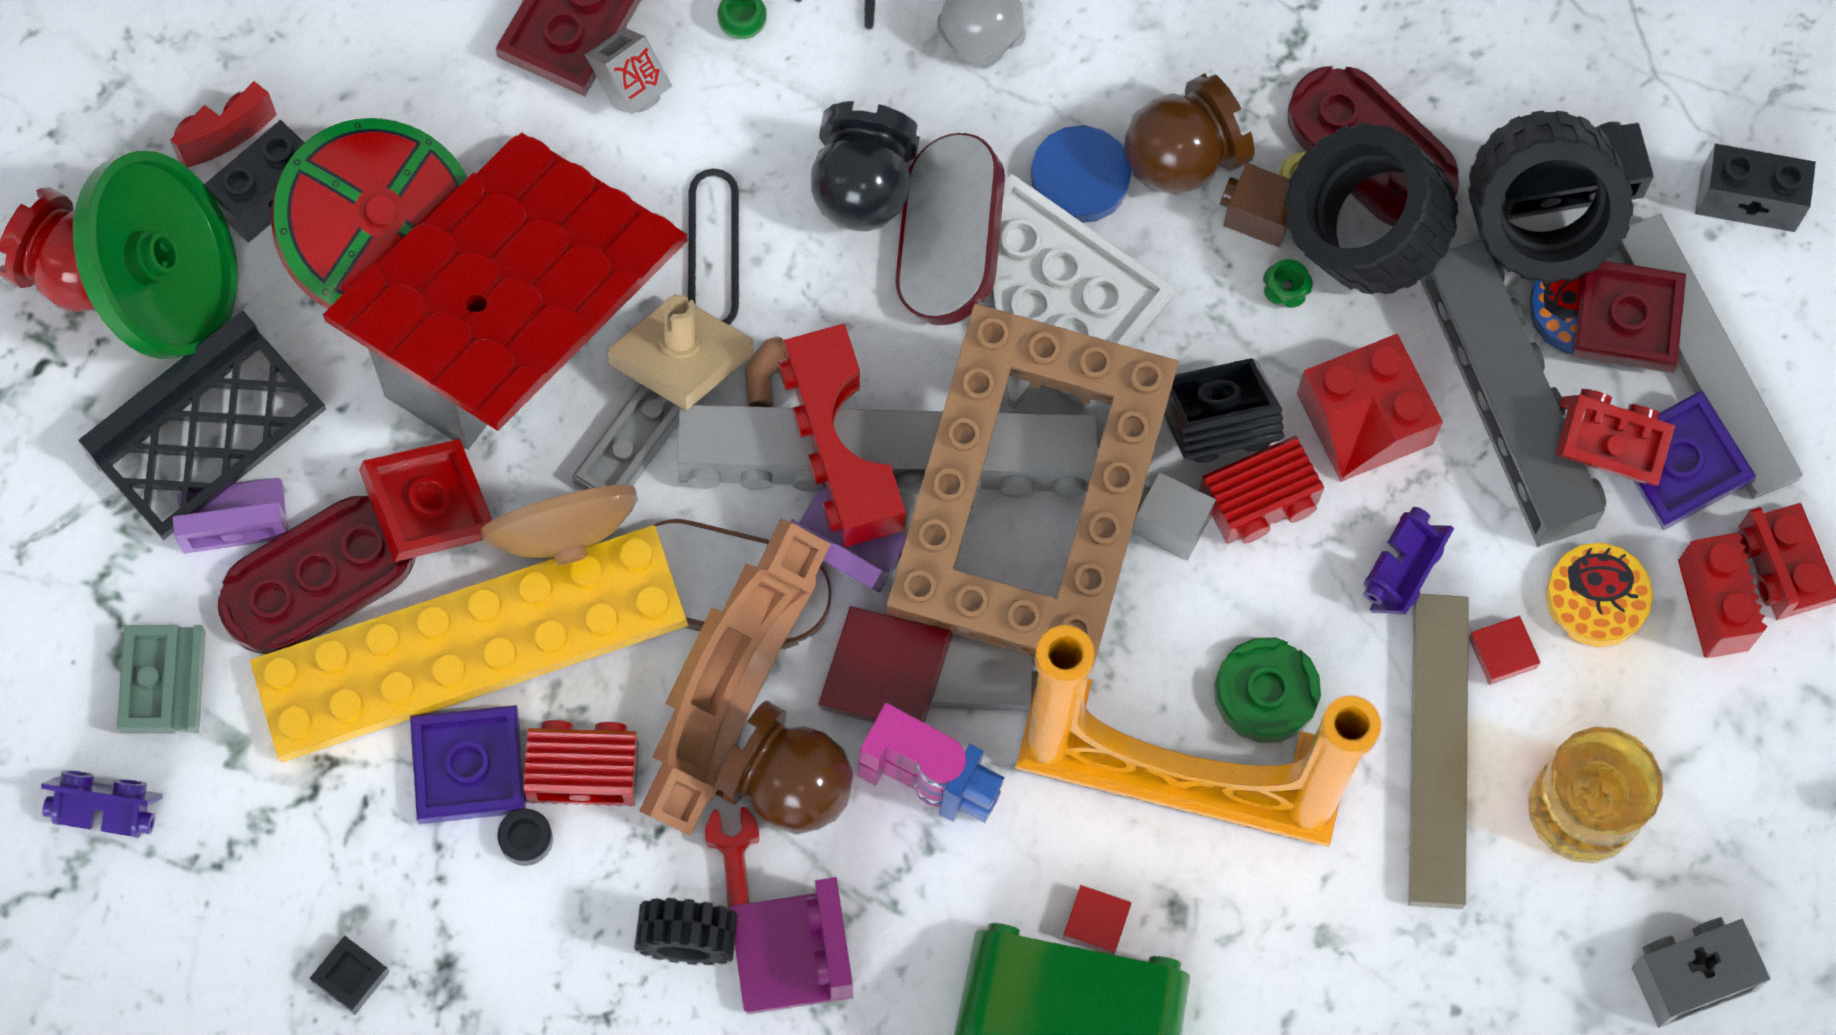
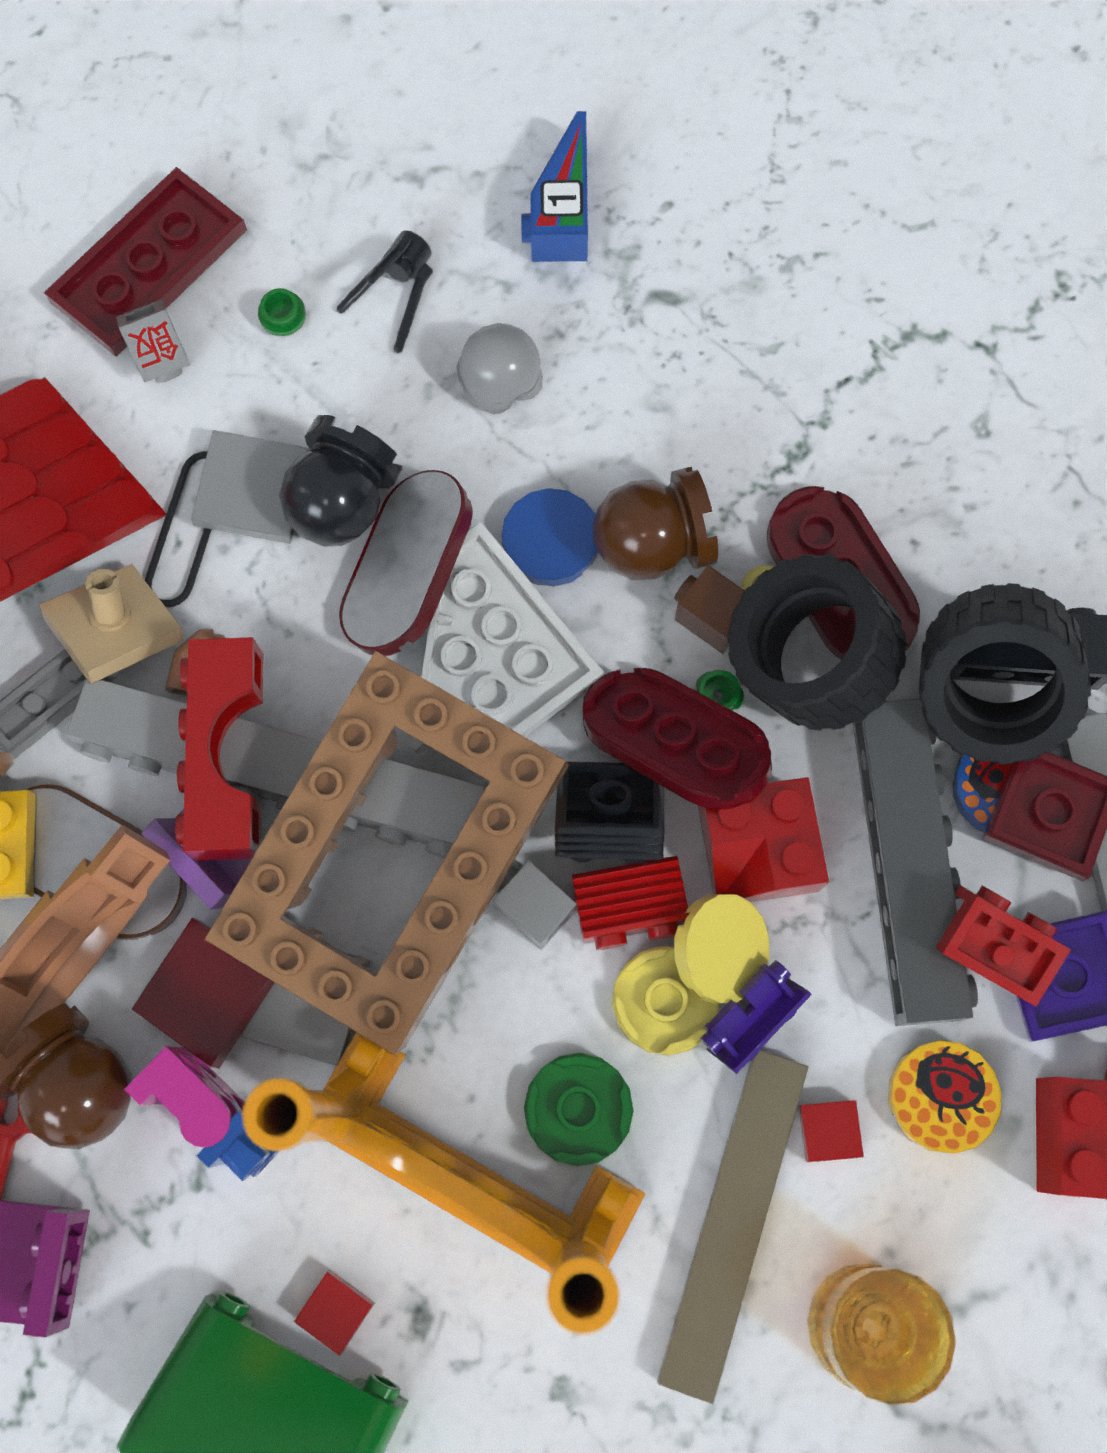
camera: 20 degrees right, 5 degrees up
none -> light grey tile [191,430,310,544]
none -> dark red tile [582,668,772,809]
none -> light yellow tile [612,946,719,1056]
none -> light yellow tile [674,894,769,1003]

